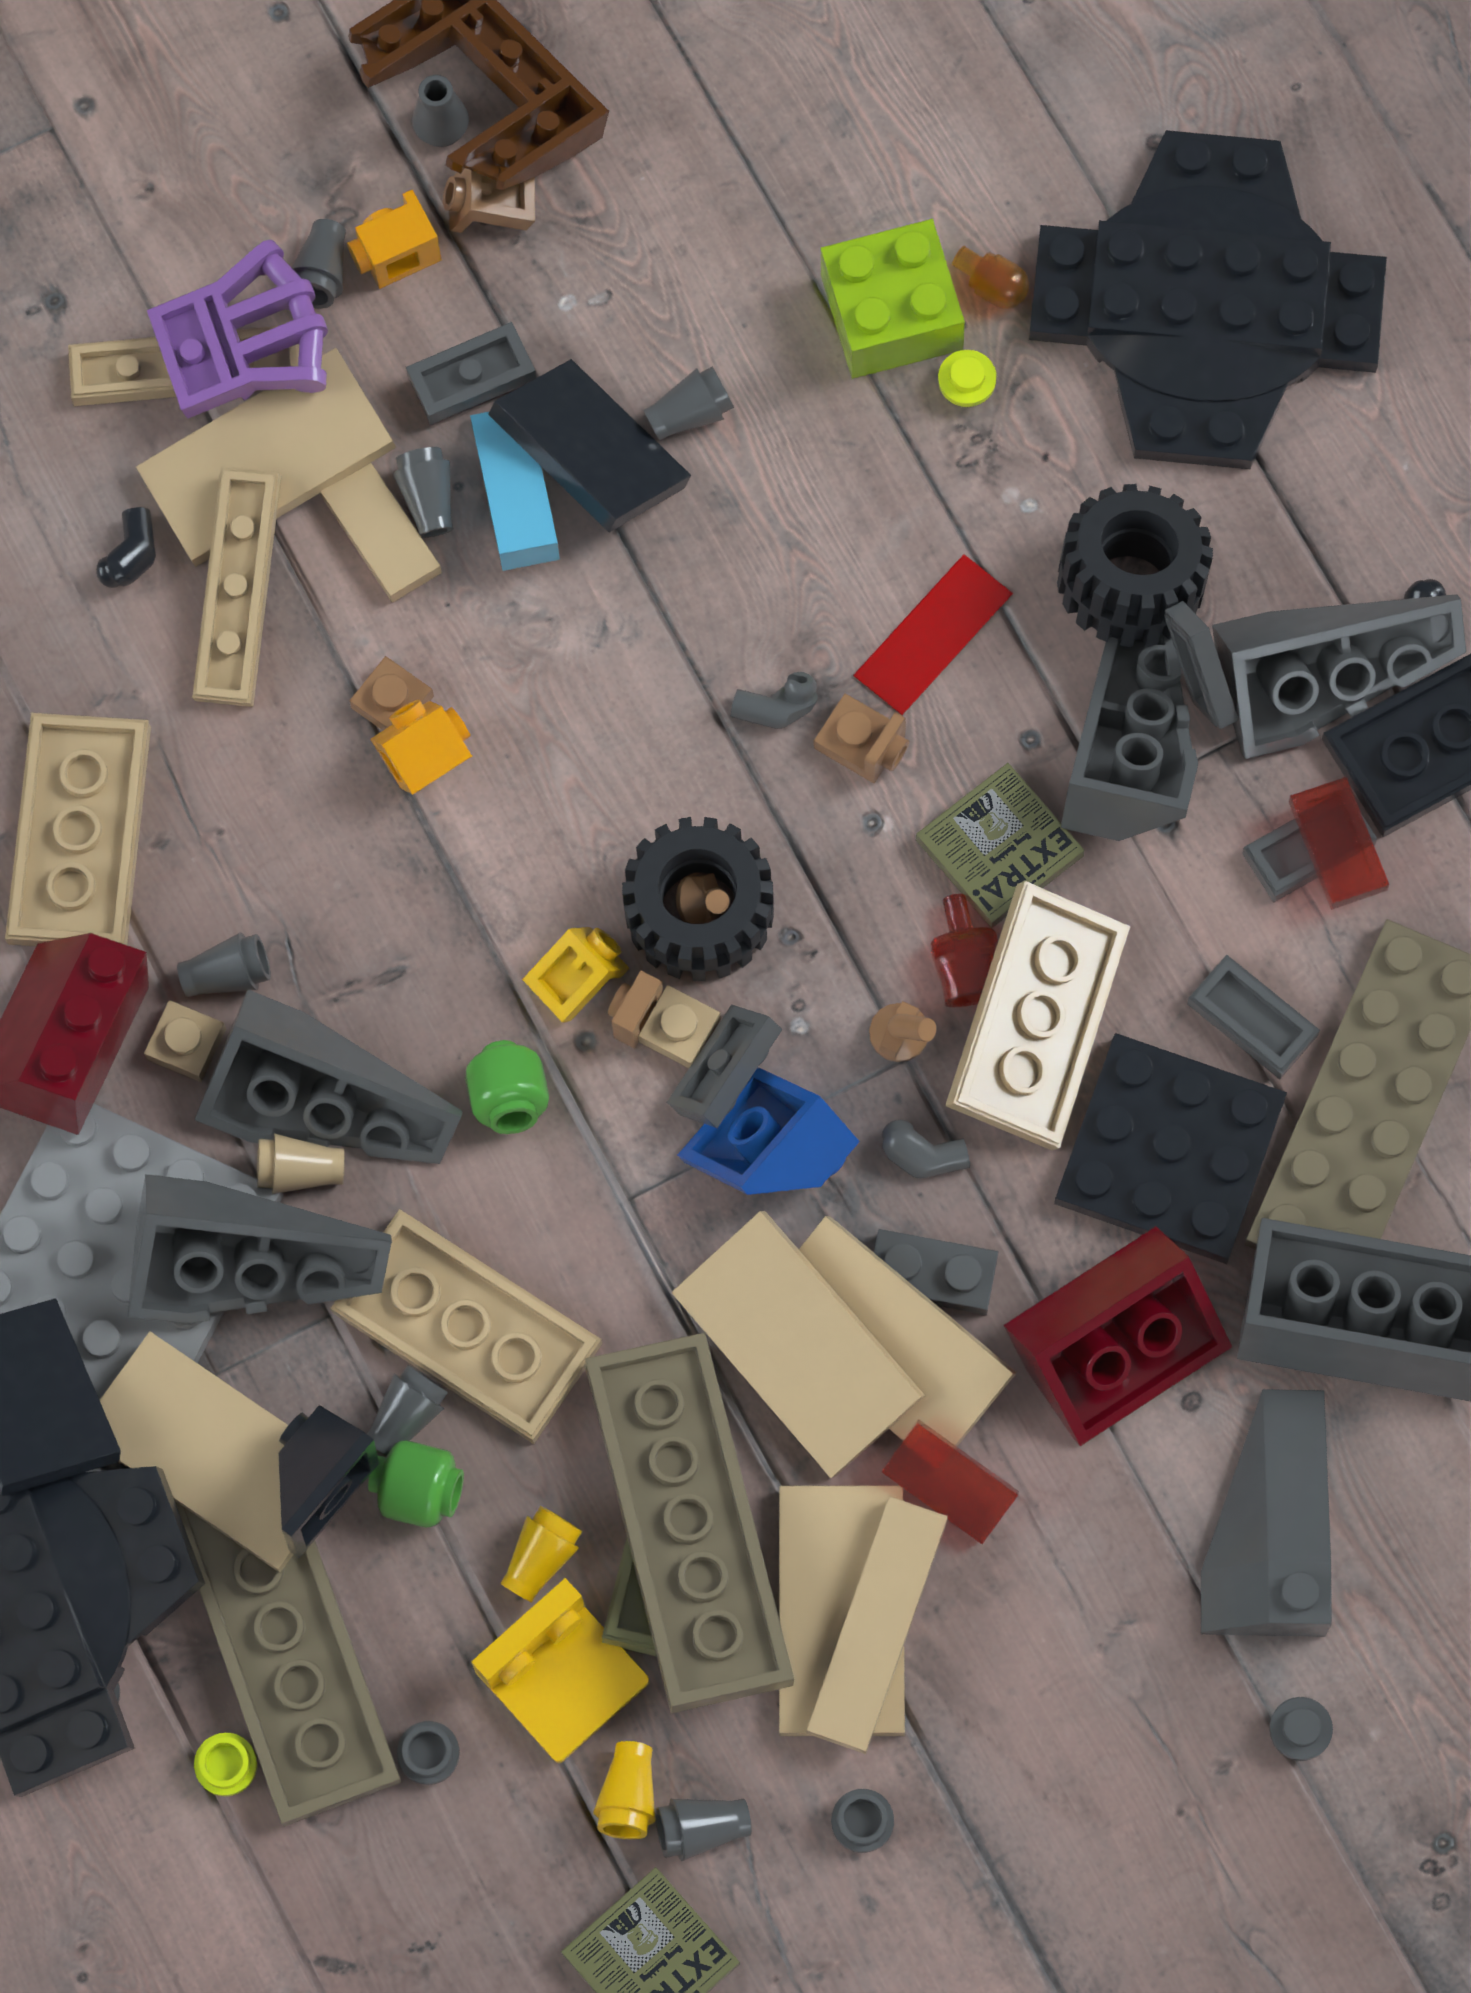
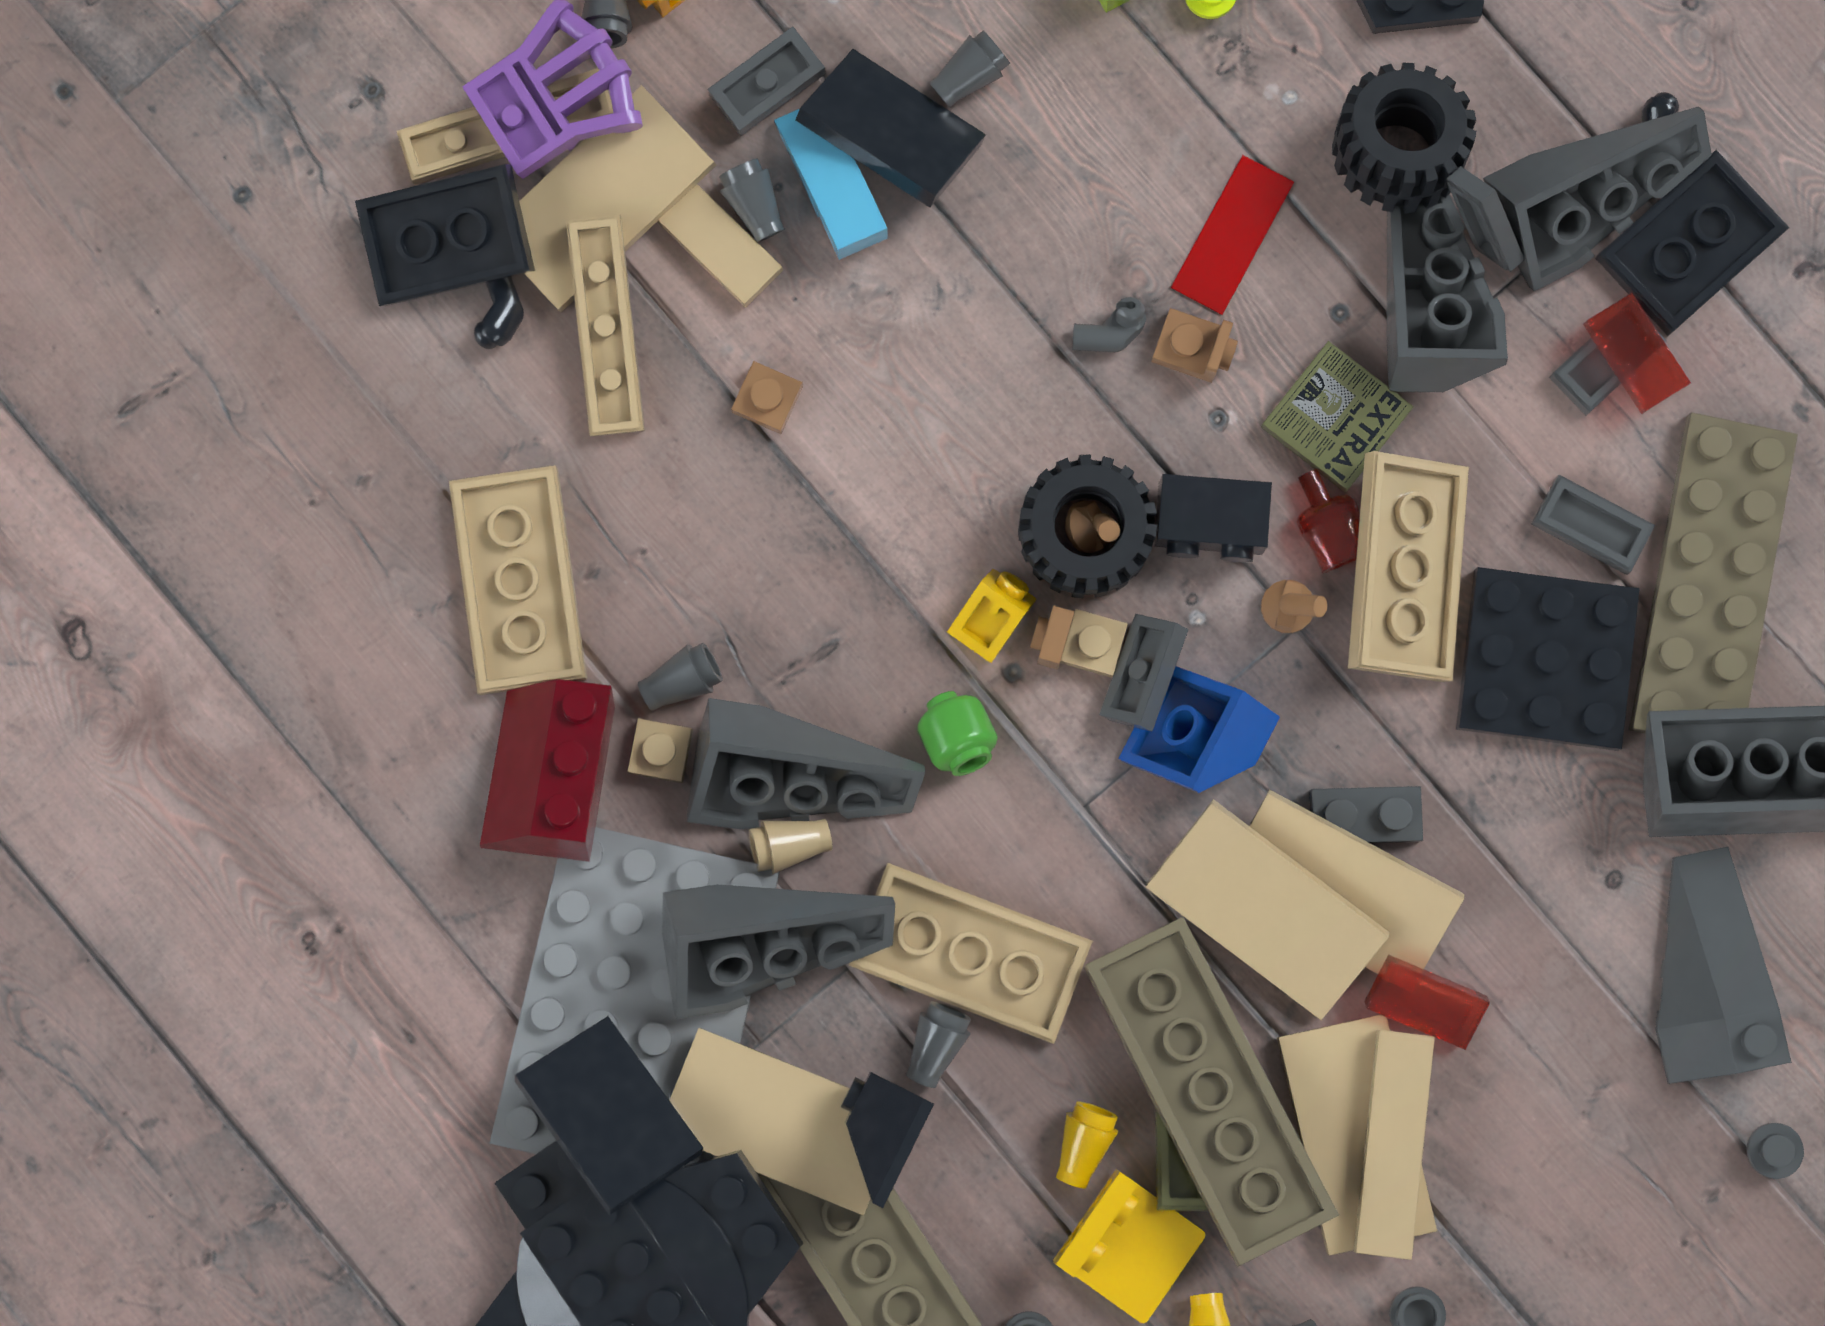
camera: 15 degrees left, 10 degrees up
bright green head [368,1440,464,1528] -> none
light orange brick [370,700,472,795] -> none
dark grey arm [882,1120,970,1178] -> none
dark red slope [1004,1226,1232,1446] -> none
none -> black tile [355,164,535,306]
none -> black brick [1154,474,1272,562]

